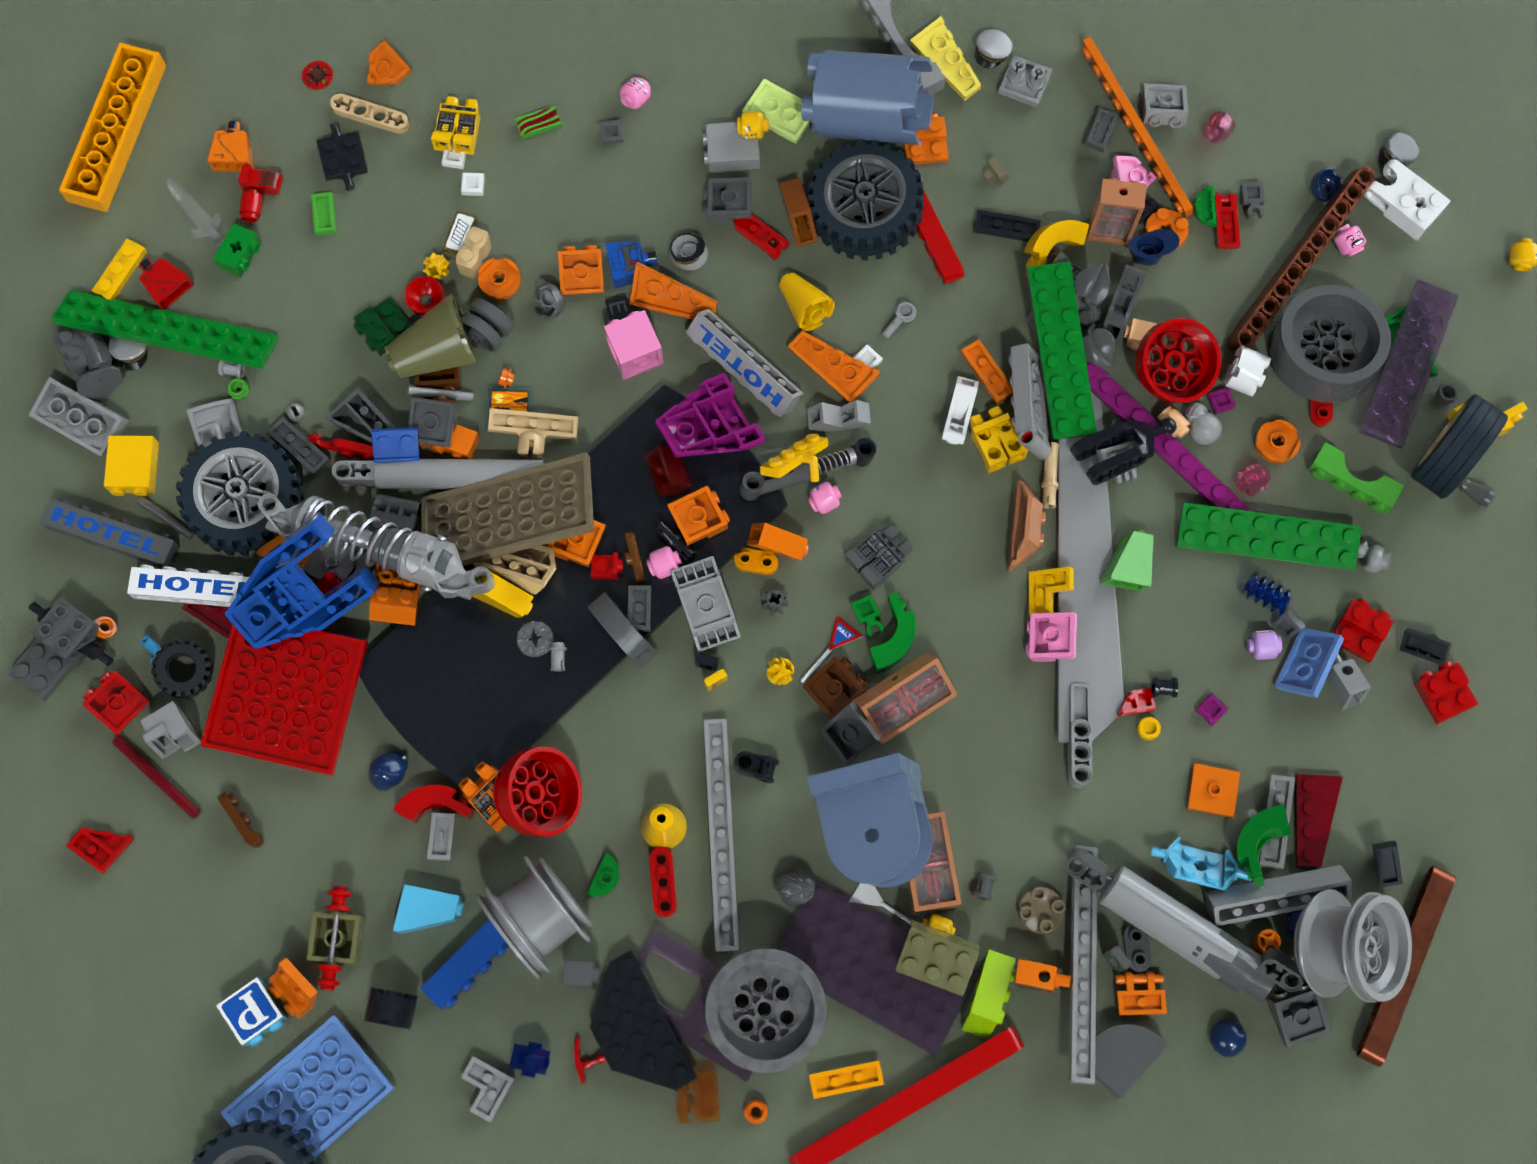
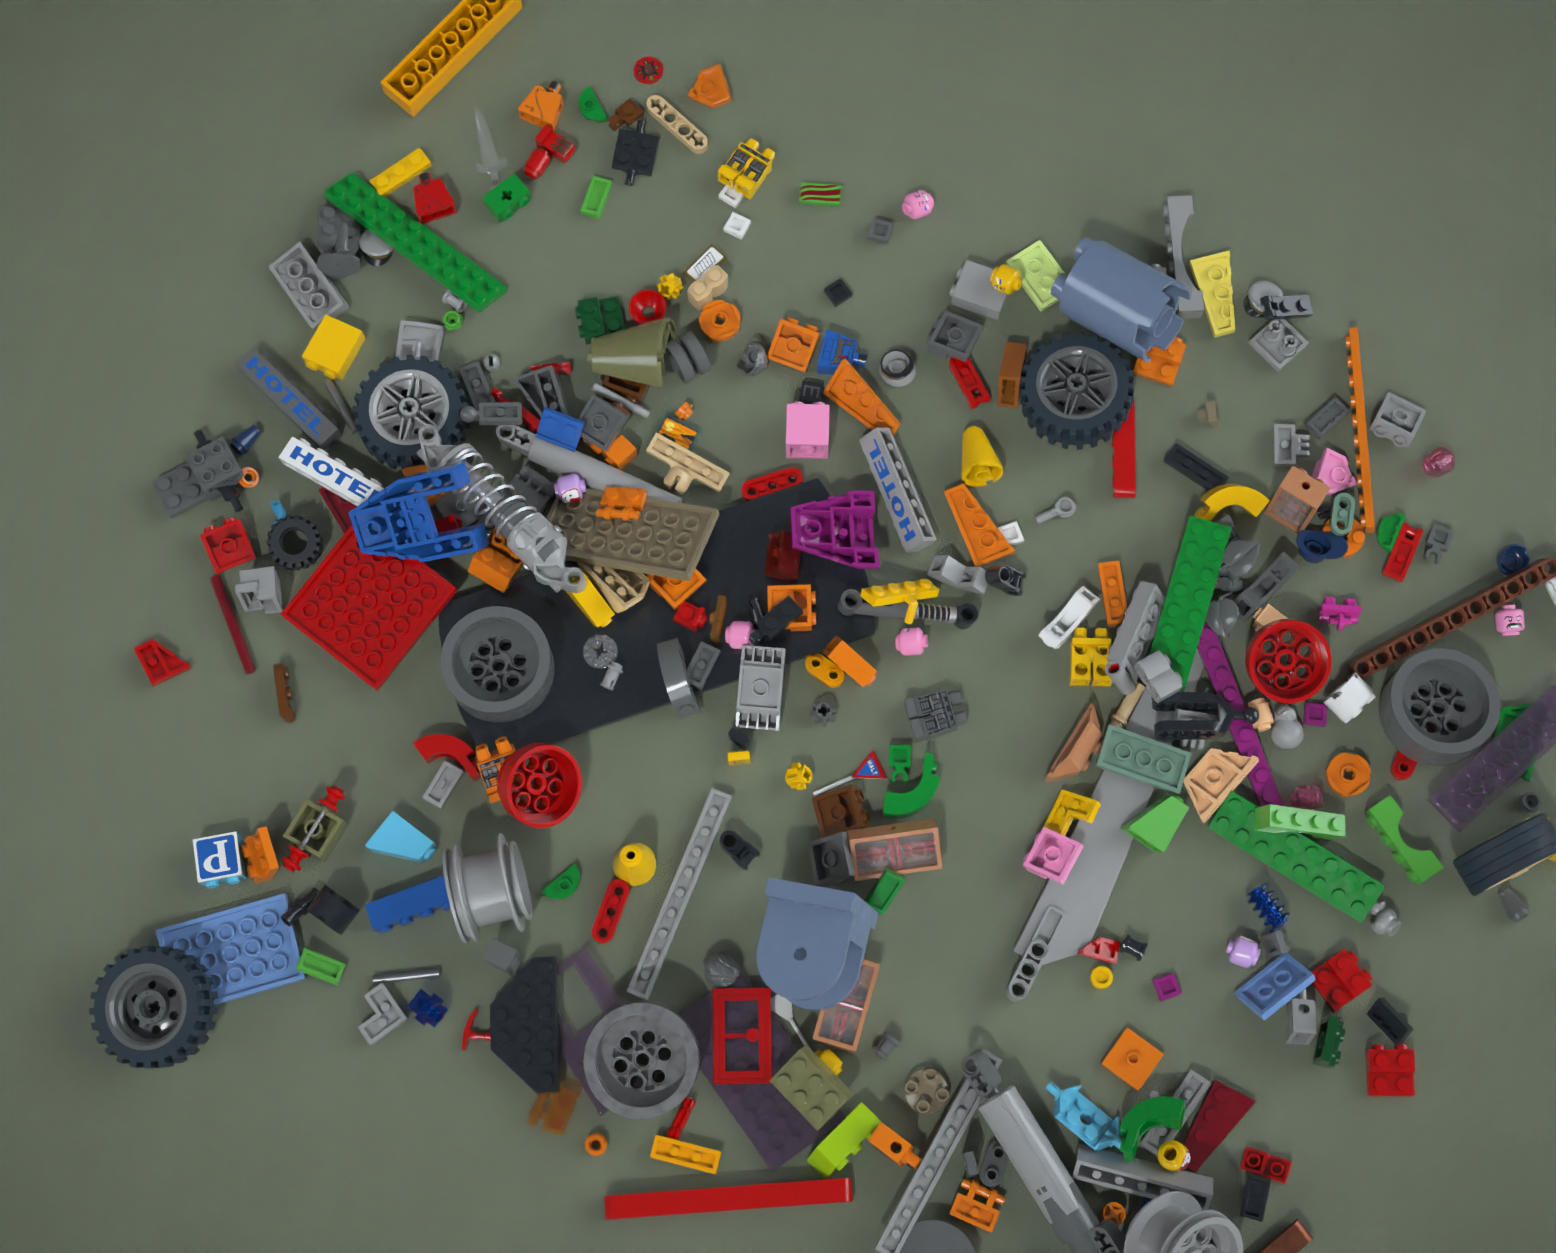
camera: 30 degrees right, 0 degrees up
dark blue hair [368,751,408,791] -> none
none -> dark blue cone [230,425,261,456]
none -> black pin [280,888,319,927]
none -> bright green tile [295,948,346,986]
none -> flat silver bar [373,968,440,984]
none -> dark grey wheel [441,606,555,722]
none -> dark grey plate [460,402,522,425]
none -> red axle [530,361,571,375]
none -> lavender head [554,474,587,504]
none -> green plate [578,86,607,123]
none -> orange plate [596,487,648,521]
none -> reddish brown plate [608,98,644,131]
none -> red axle [667,1097,696,1140]
none -> red door [712,988,772,1084]
none -> red plate [741,467,803,501]
none -> black plate [749,596,803,646]
none -> black tile [824,278,852,308]
none -> green tile [864,868,906,915]
none -> black piece [985,565,1026,596]
none -> sand green plate [1095,724,1191,795]
none -> light grey brick [1134,650,1183,703]
none -> yellow head [1157,1140,1190,1173]
none -> light nougat wing [1183,748,1259,823]
none -> red slope [1240,1147,1292,1185]
none -> bright green arch [1255,804,1345,841]
none -> plate [1260,295,1313,320]
none -> light grey hinge [1273,424,1310,467]
none -> dark green plate [1312,1015,1345,1069]
none -> dark pink hips [1318,597,1362,631]
none -> sand green plate [1329,493,1355,536]

